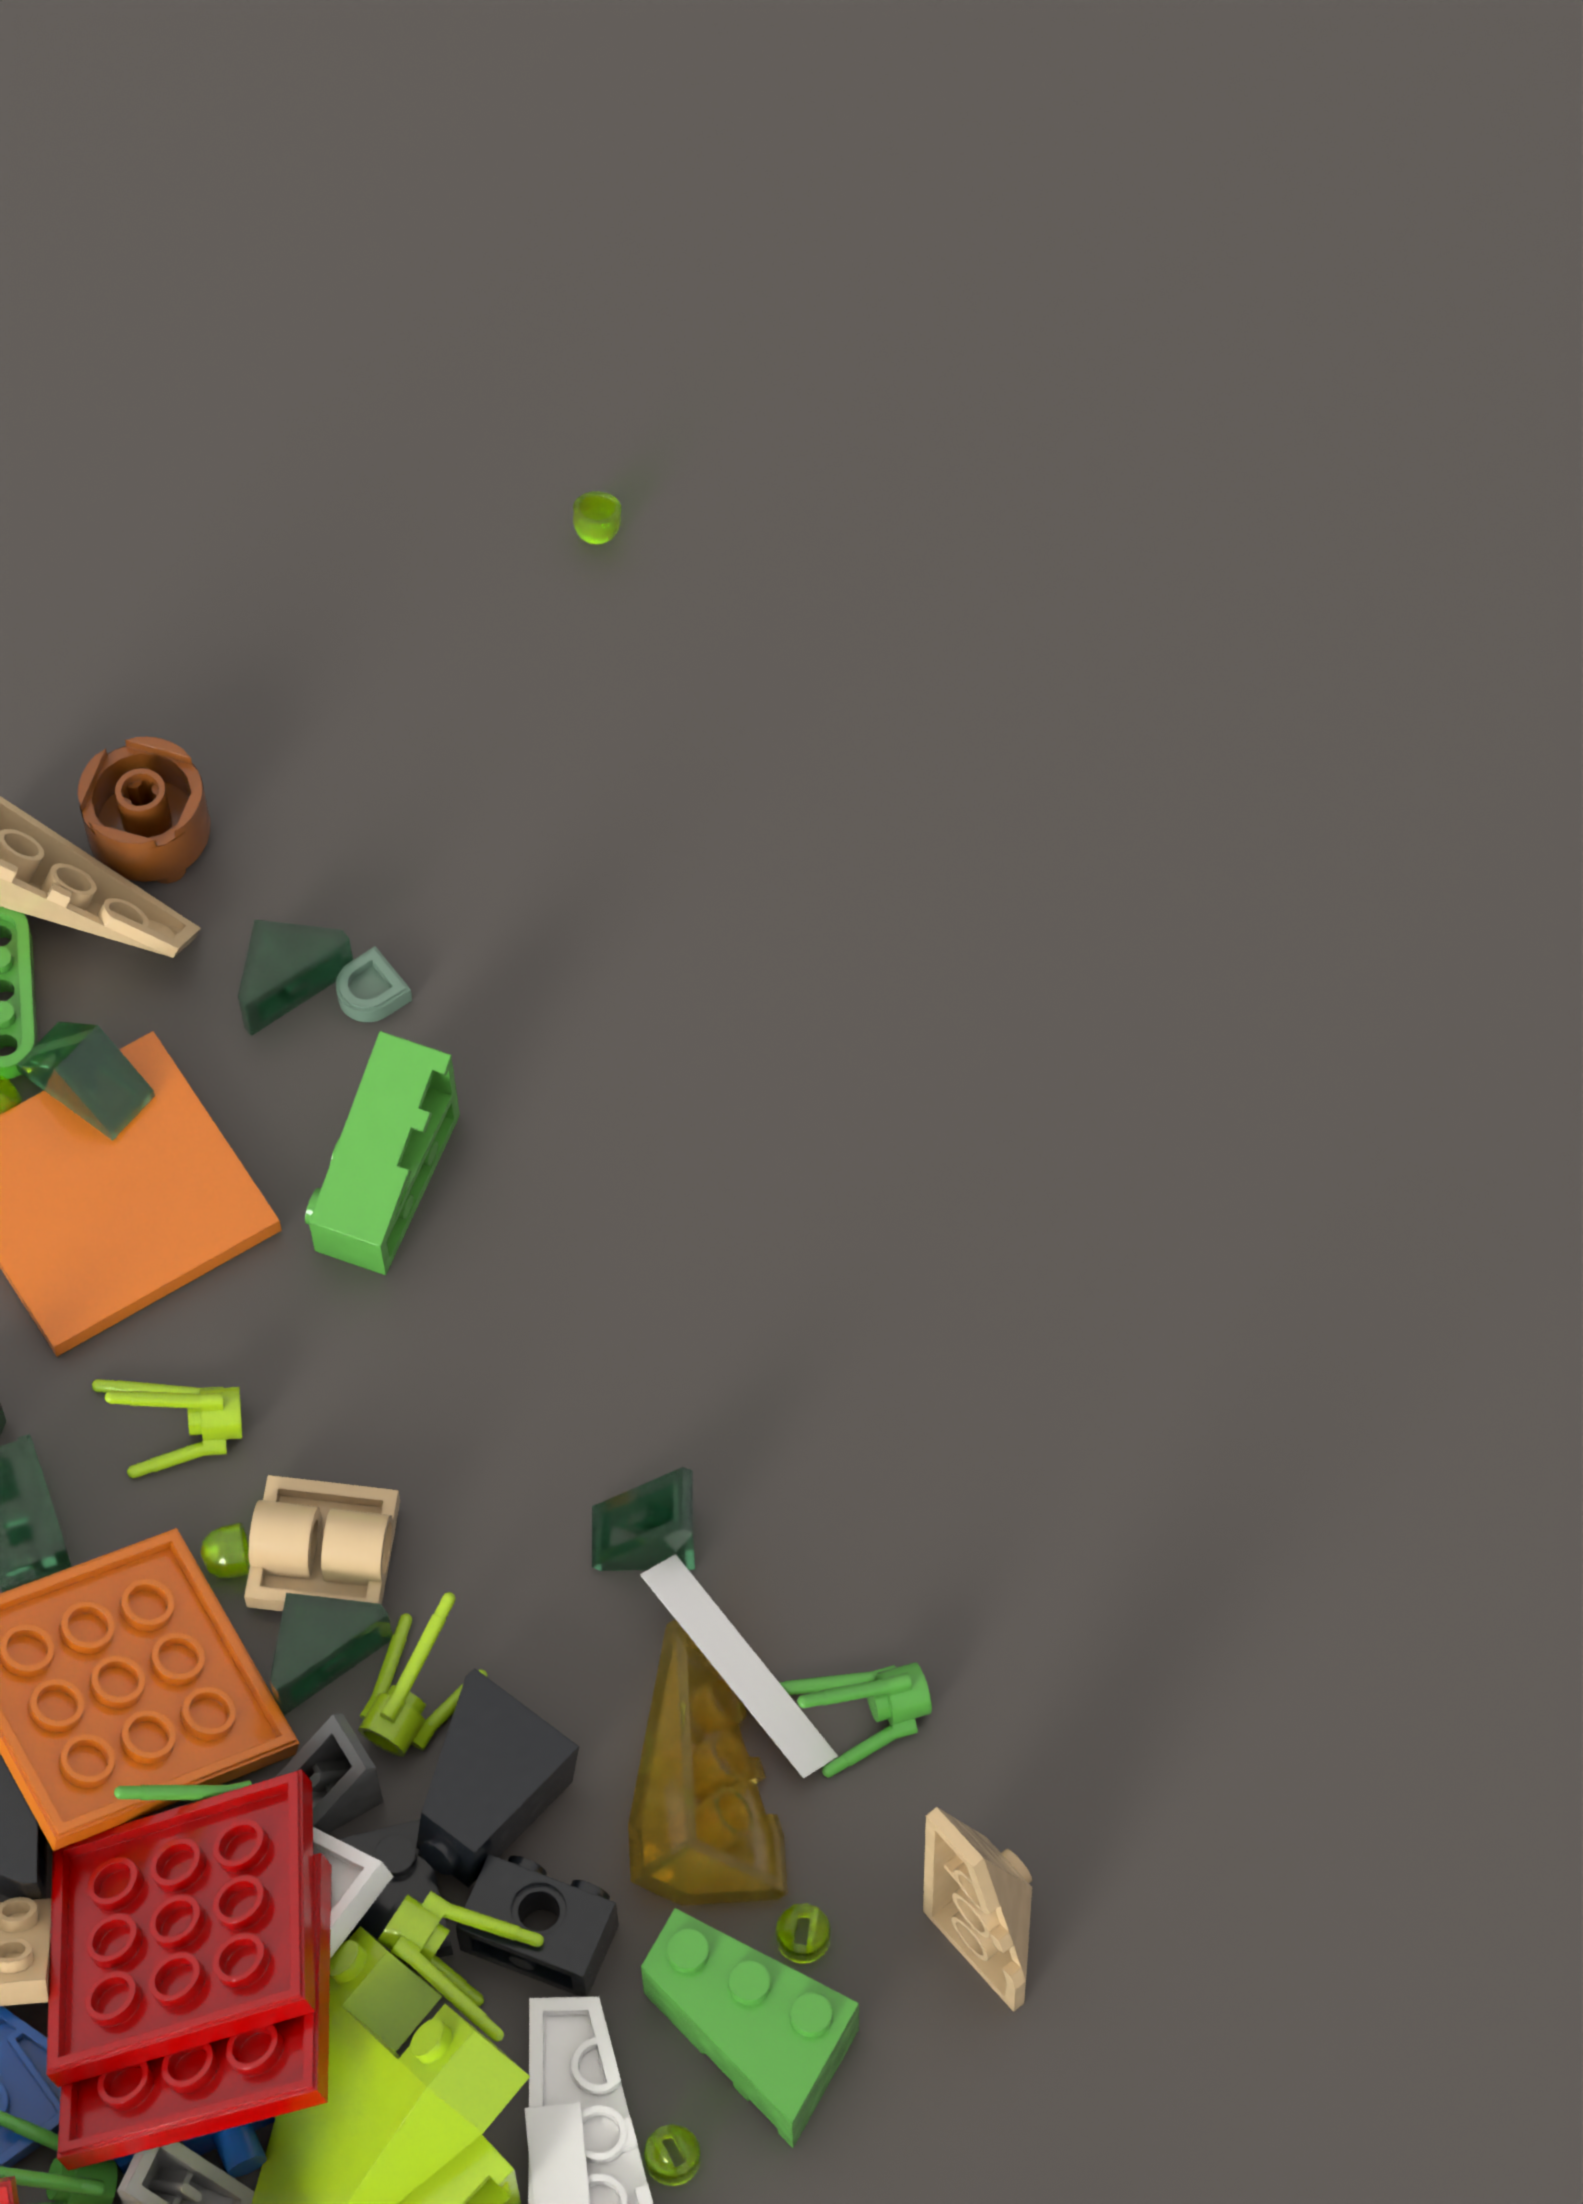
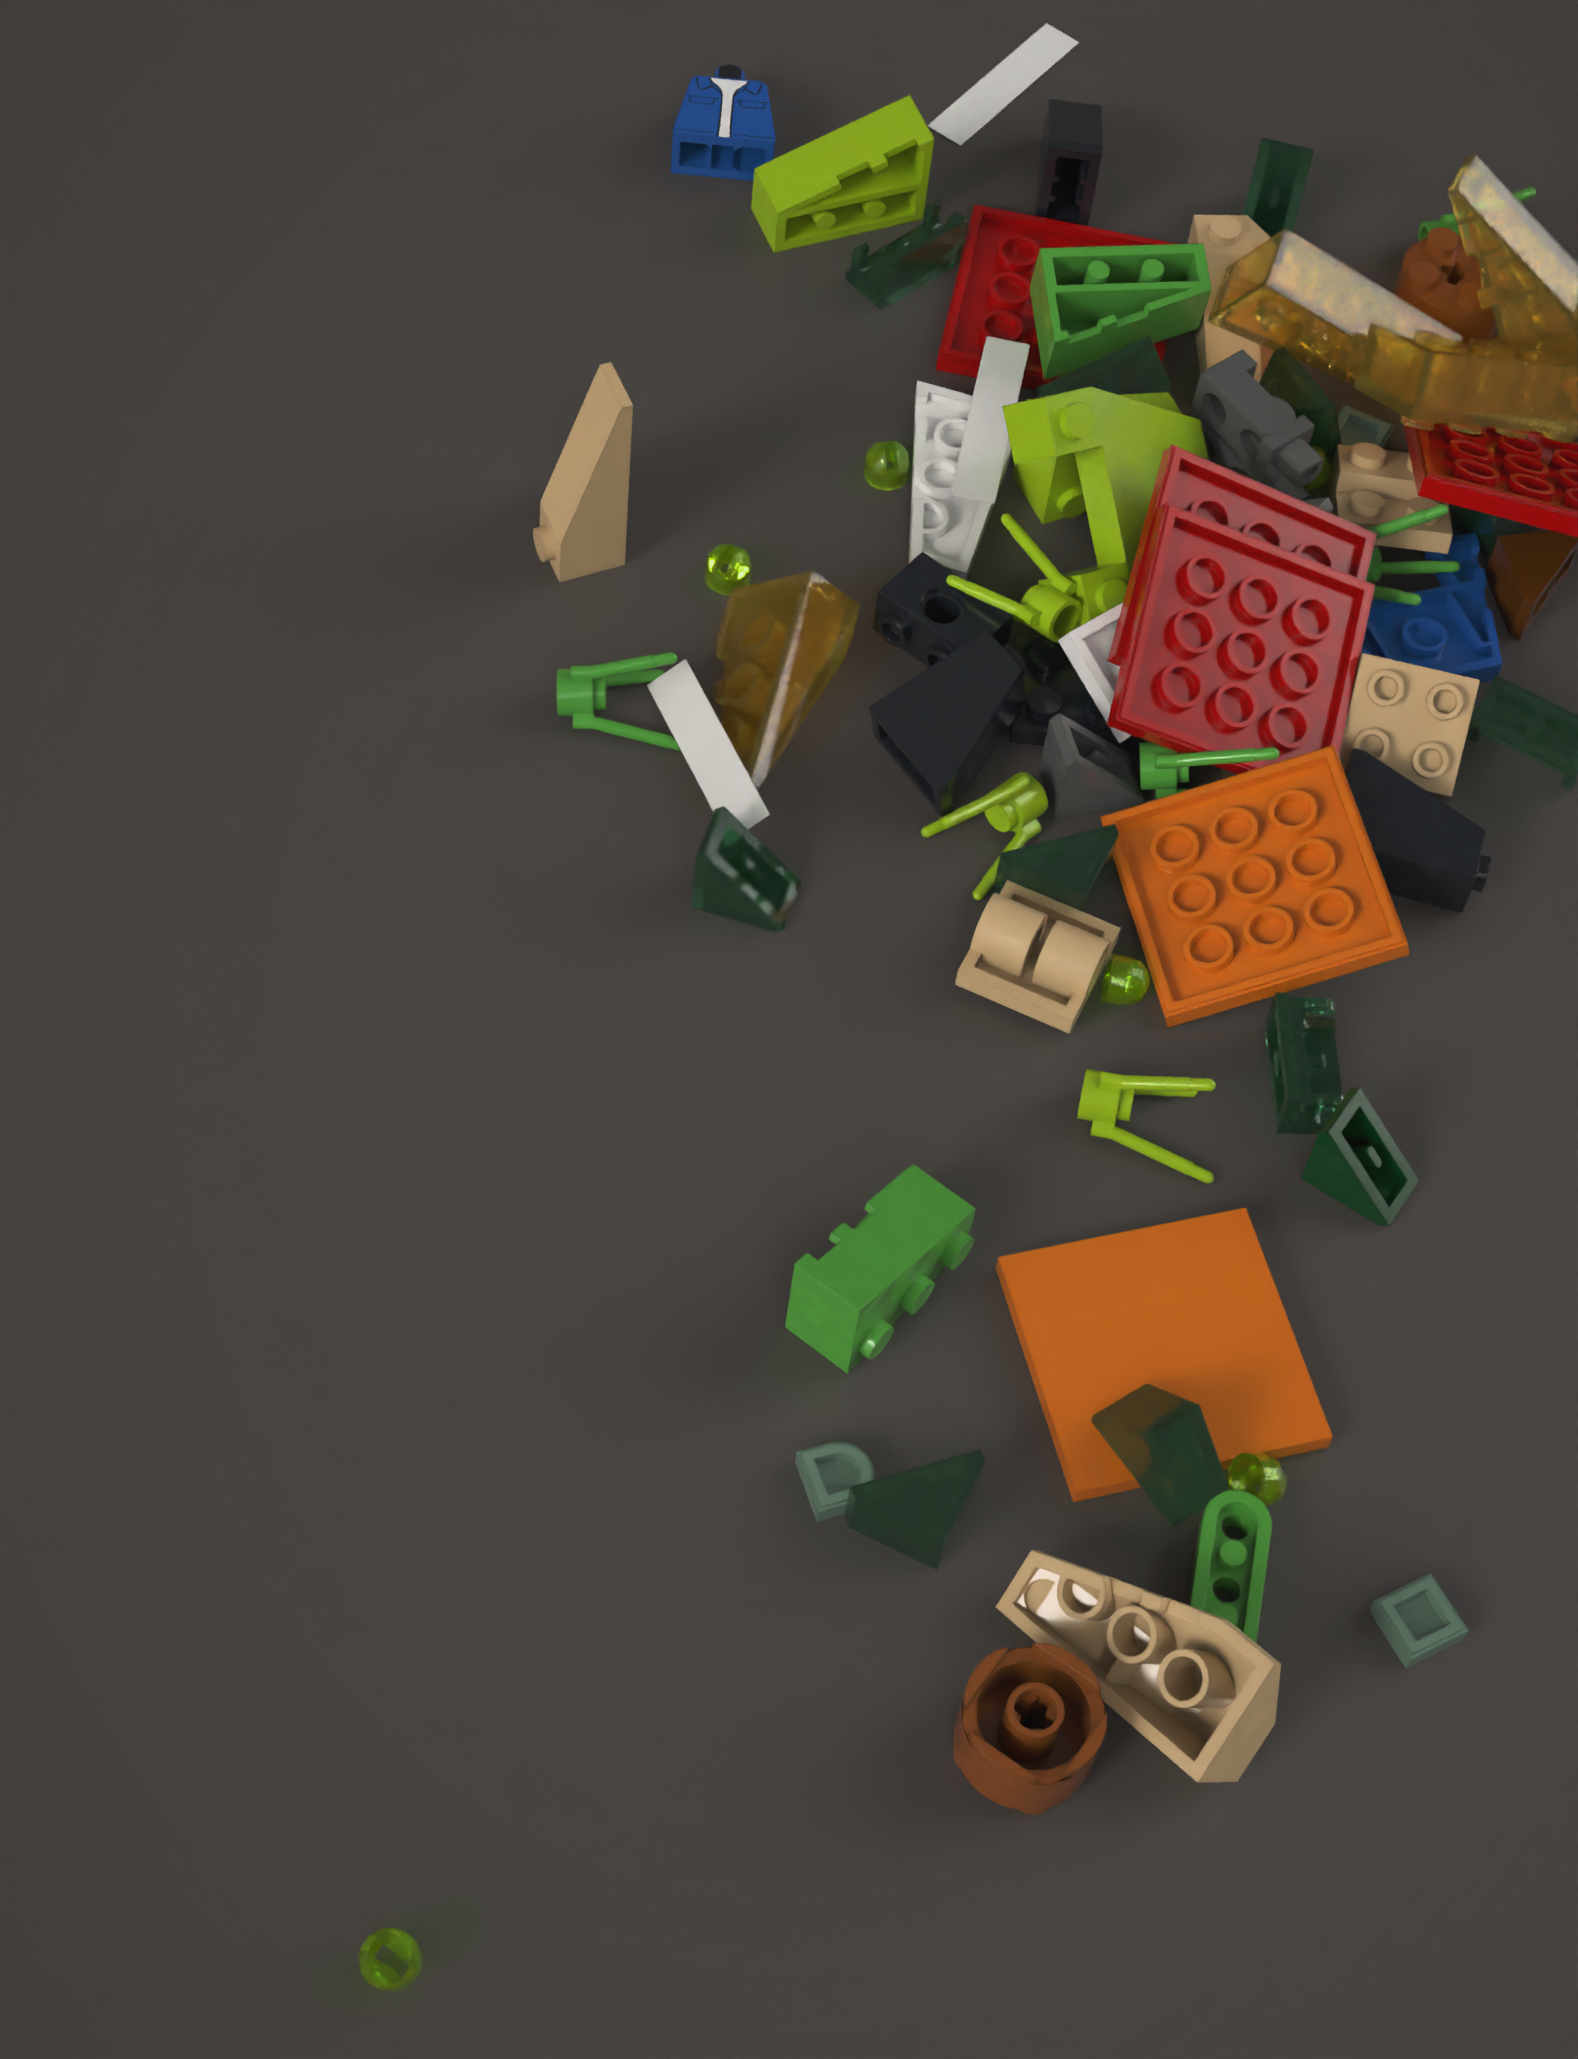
camera: 170 degrees left, 5 degrees down
bright green wedge [641,1908,859,2148] -> none

